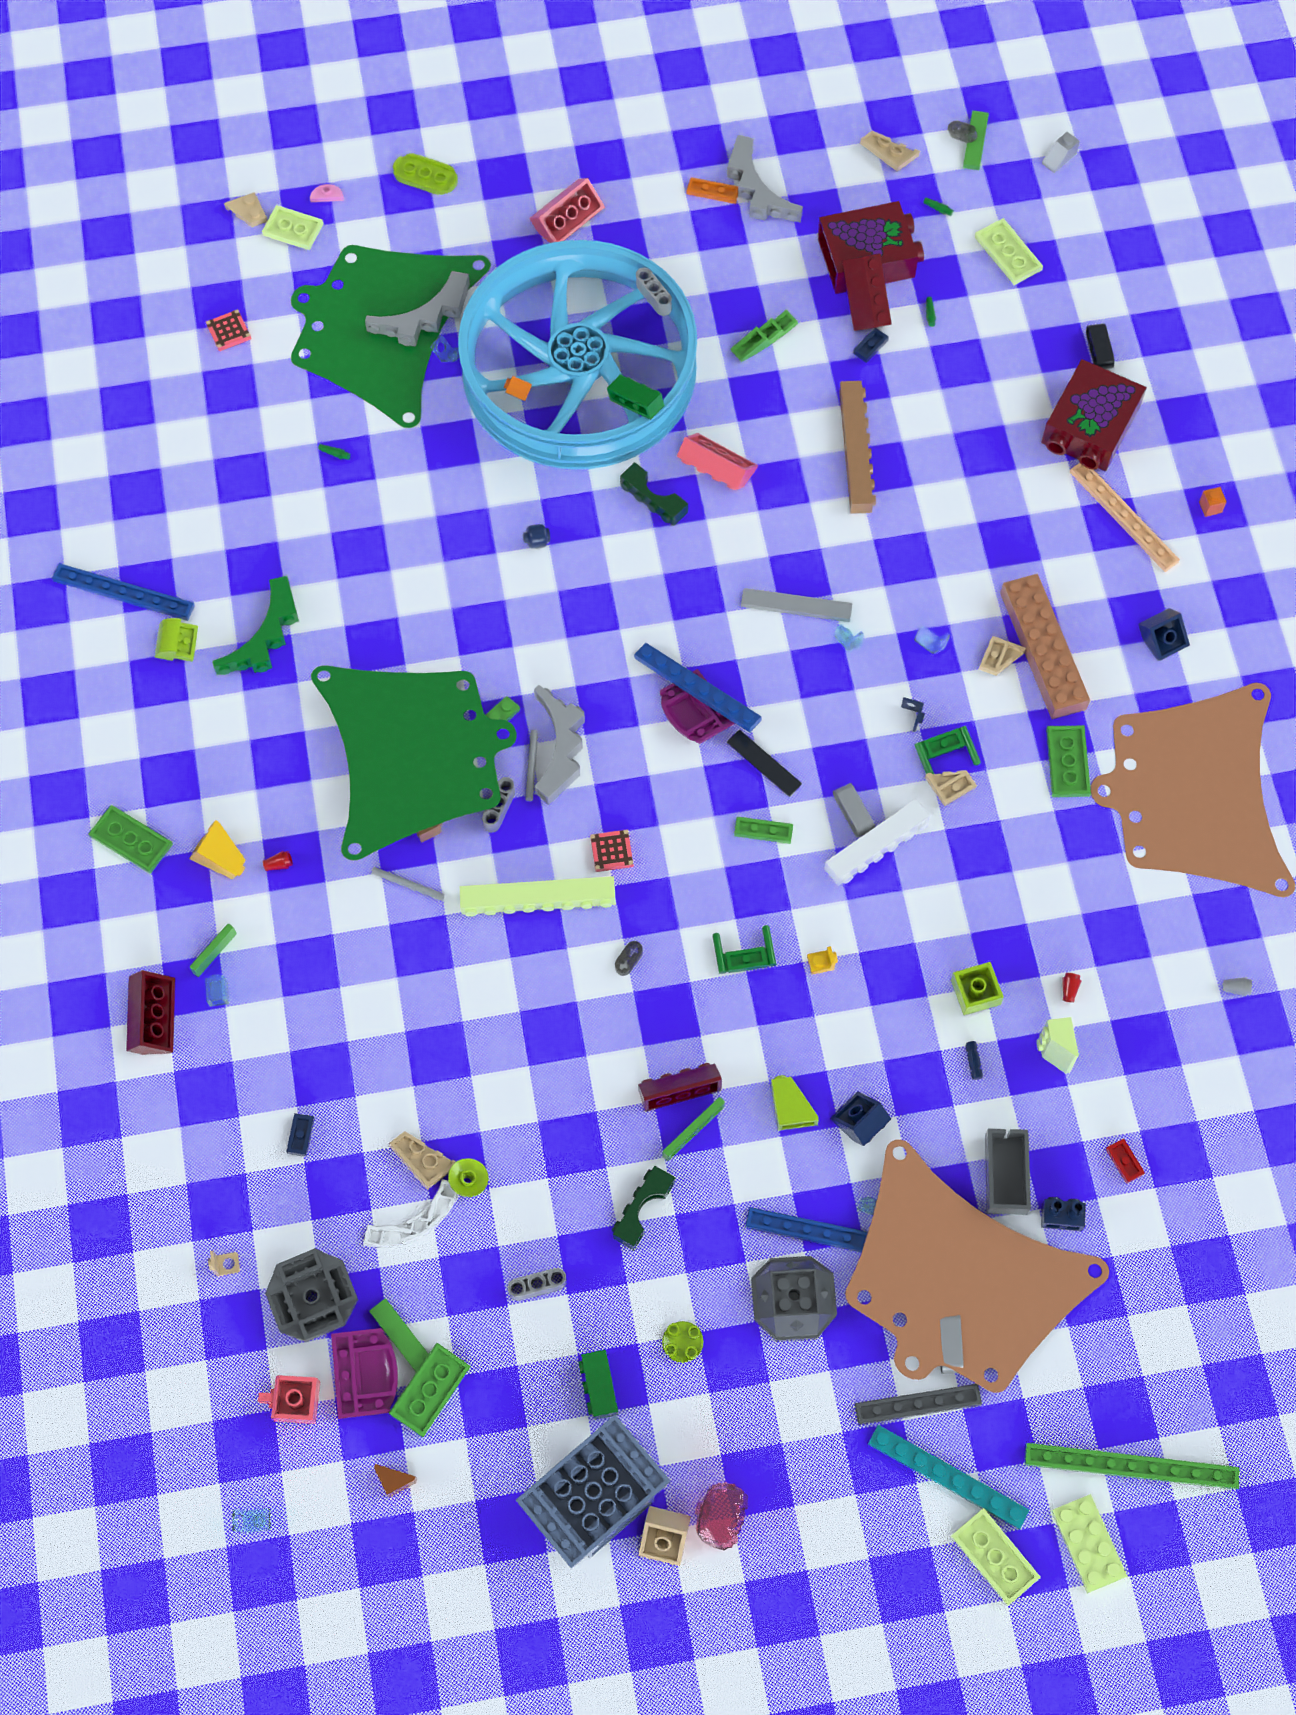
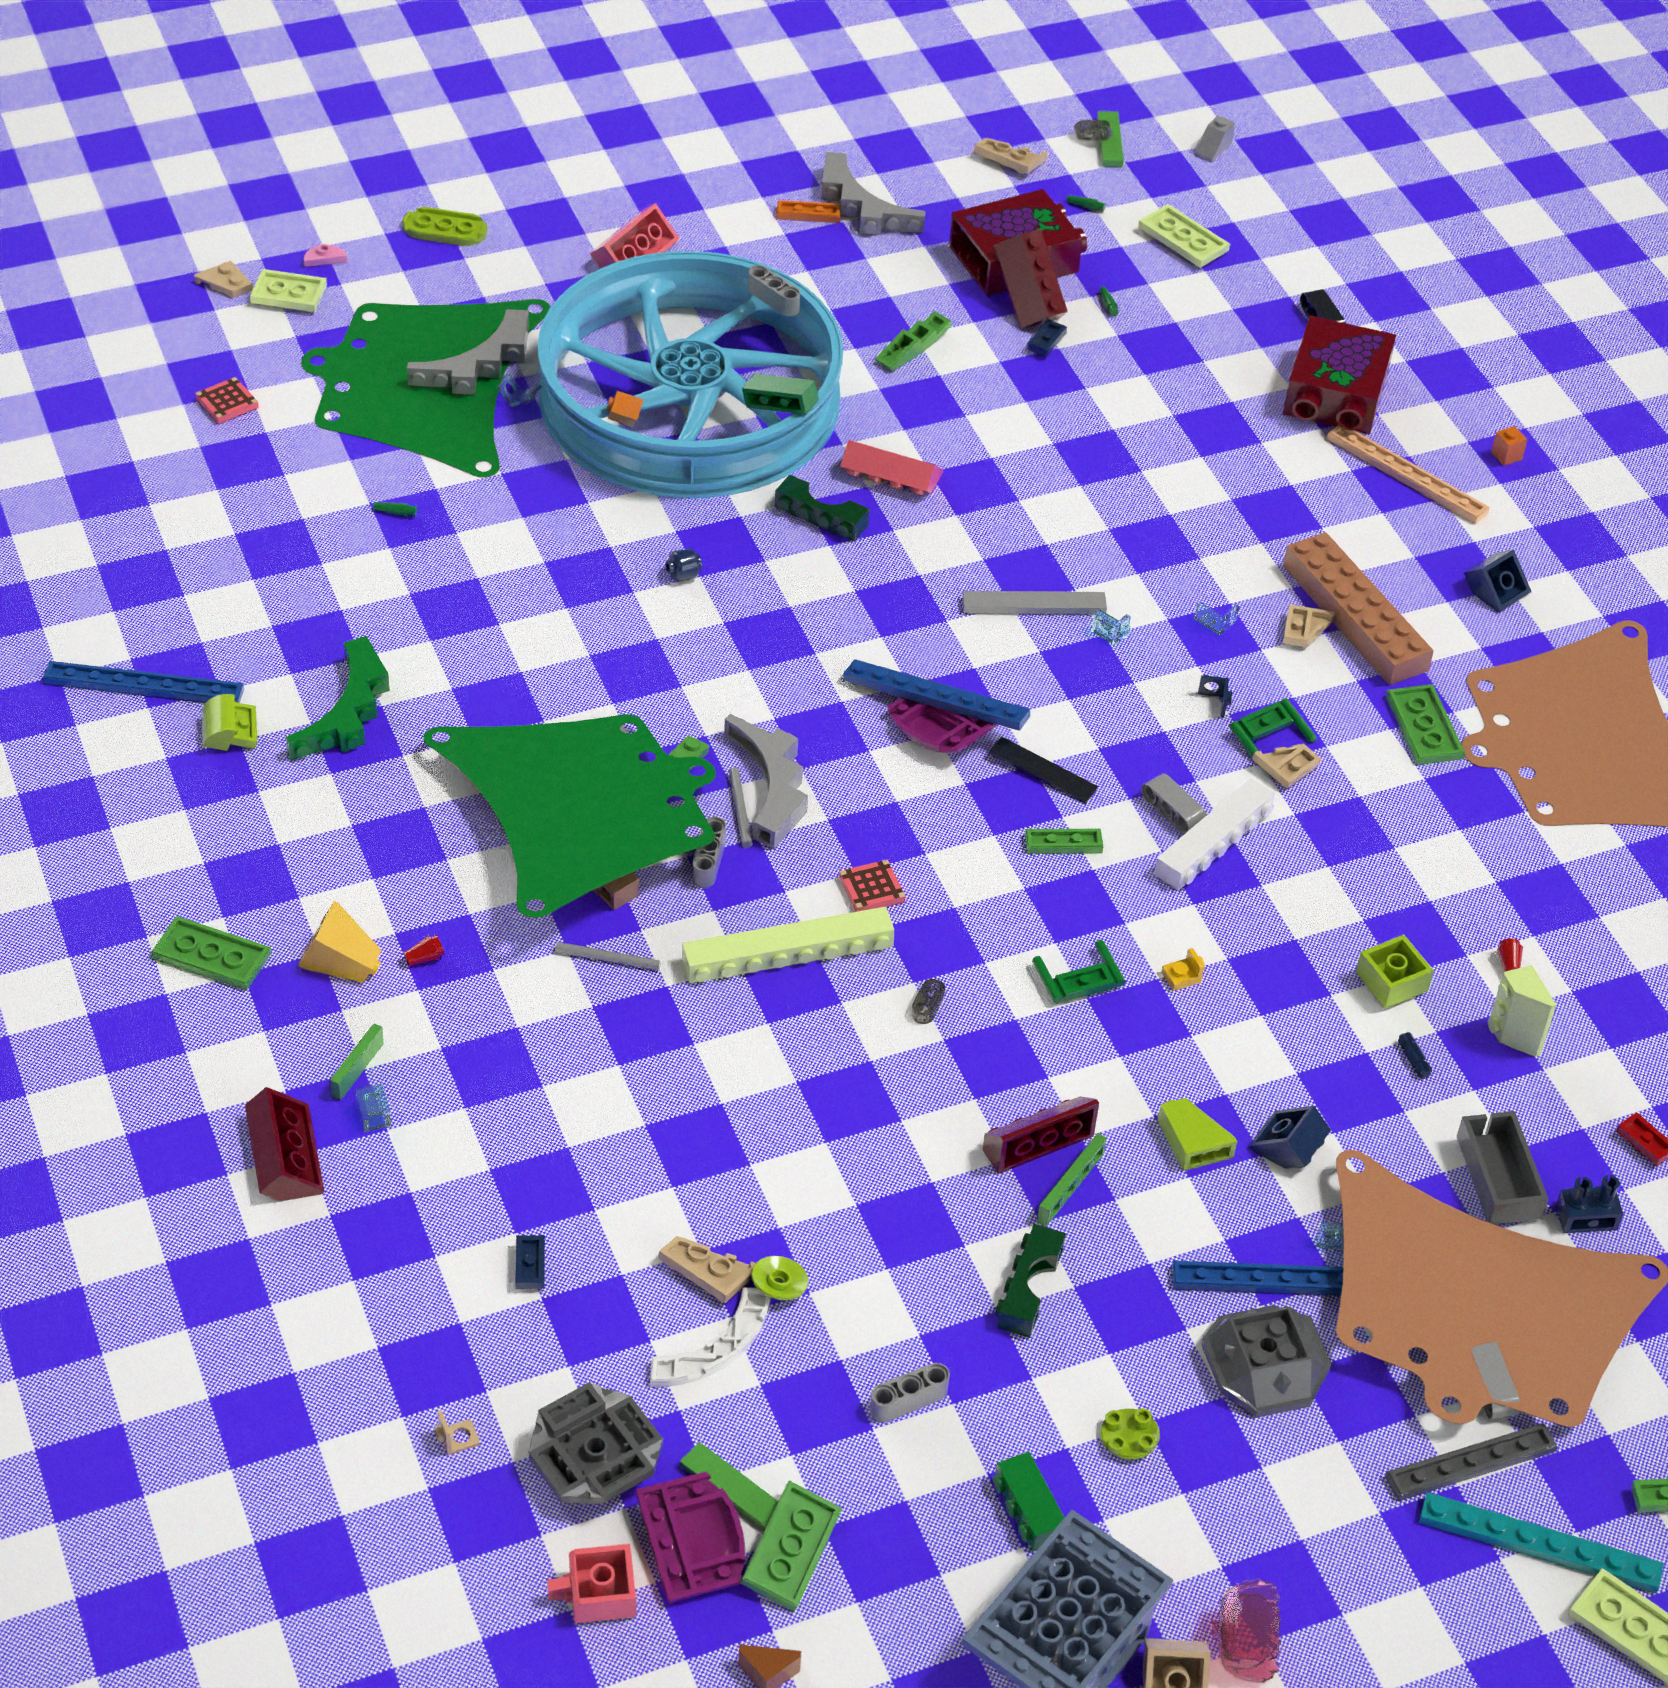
camera: 15 degrees left, 20 degrees down
medium nougat brick [839,380,876,514] -> none

